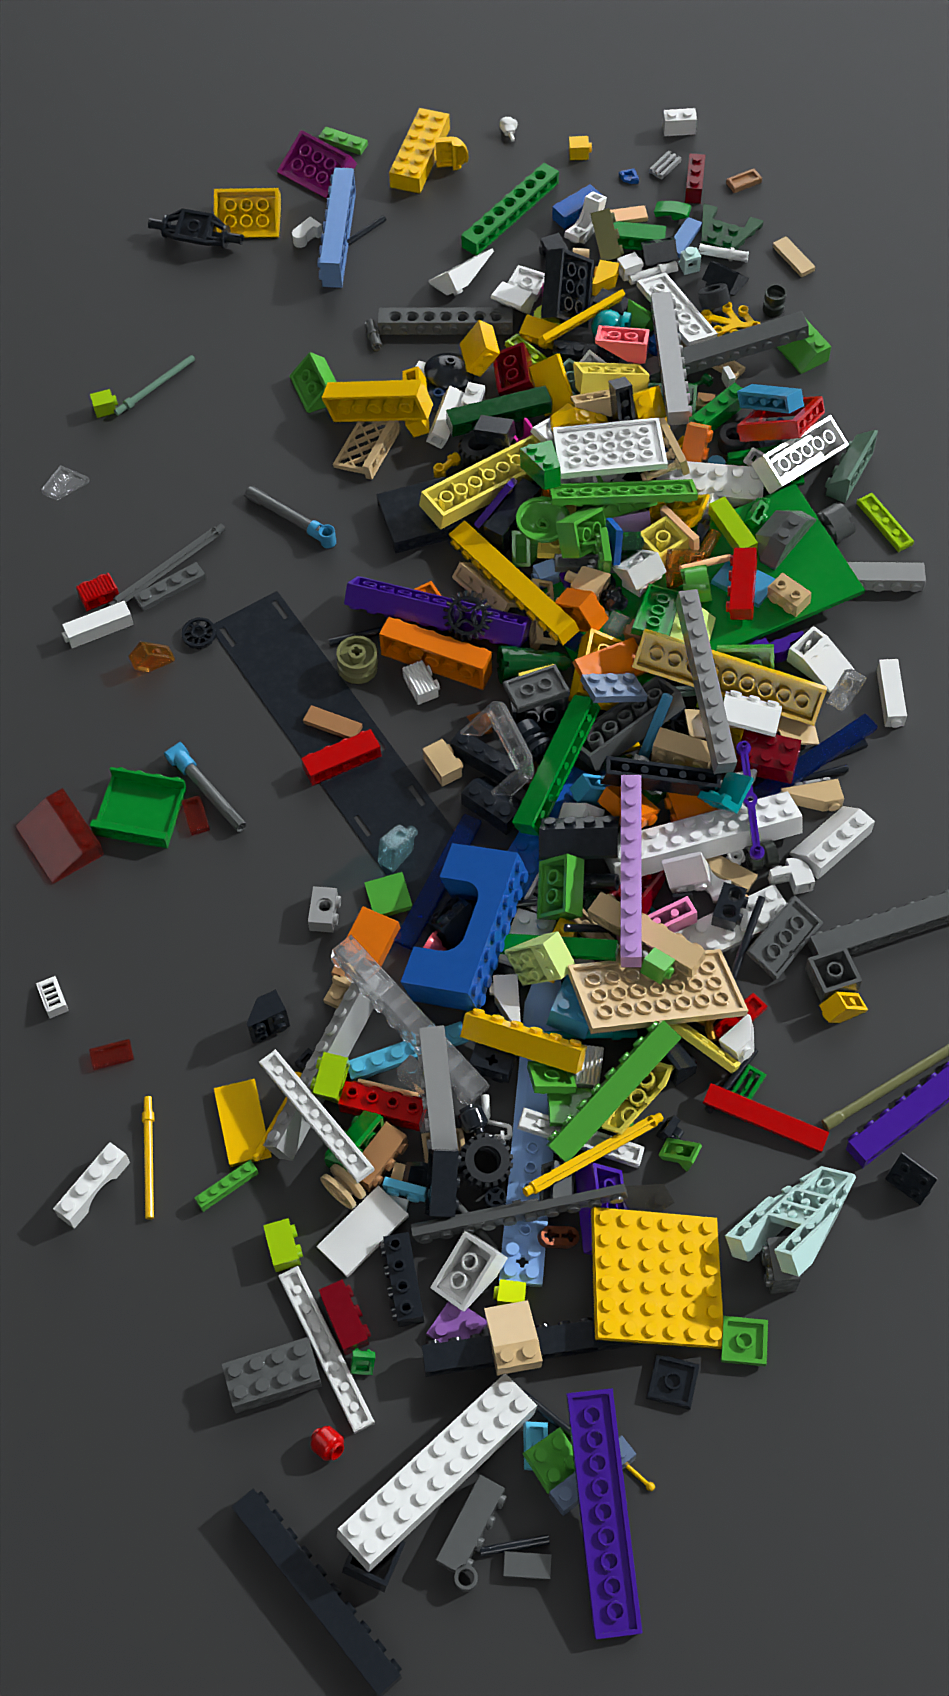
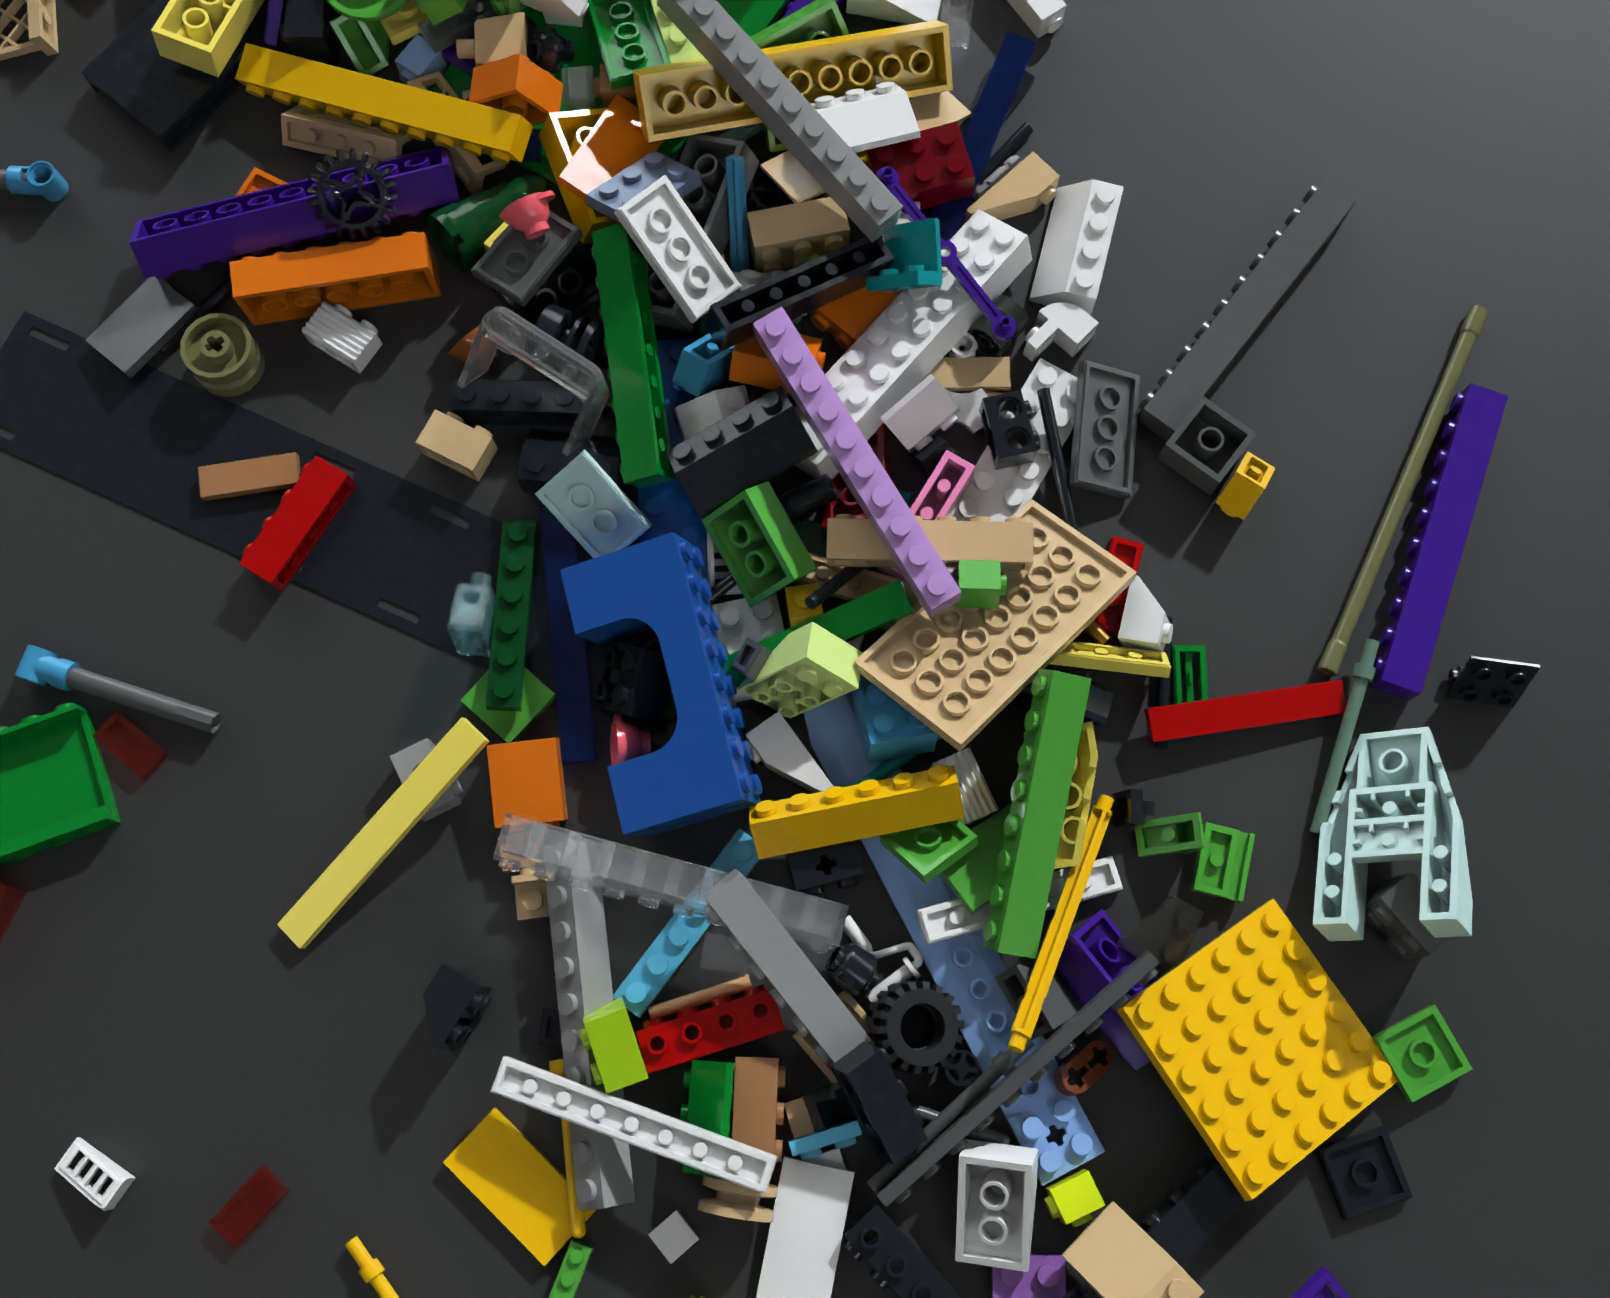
camera: 35 degrees left, 15 degrees up
none -> dark grey tile [85,276,199,379]
none -> light yellow tile [277,717,490,949]
none -> dark green plate [485,519,537,712]
none -> coral piece [499,190,555,240]
none -> light aqua tile [535,450,652,559]
none -> white tile [613,175,741,324]
none -> white tile [648,1210,700,1264]
none -> dark grey tile [731,638,772,681]
none -> bright green plate [1190,822,1255,903]
none -> sand green bar [1309,639,1380,835]

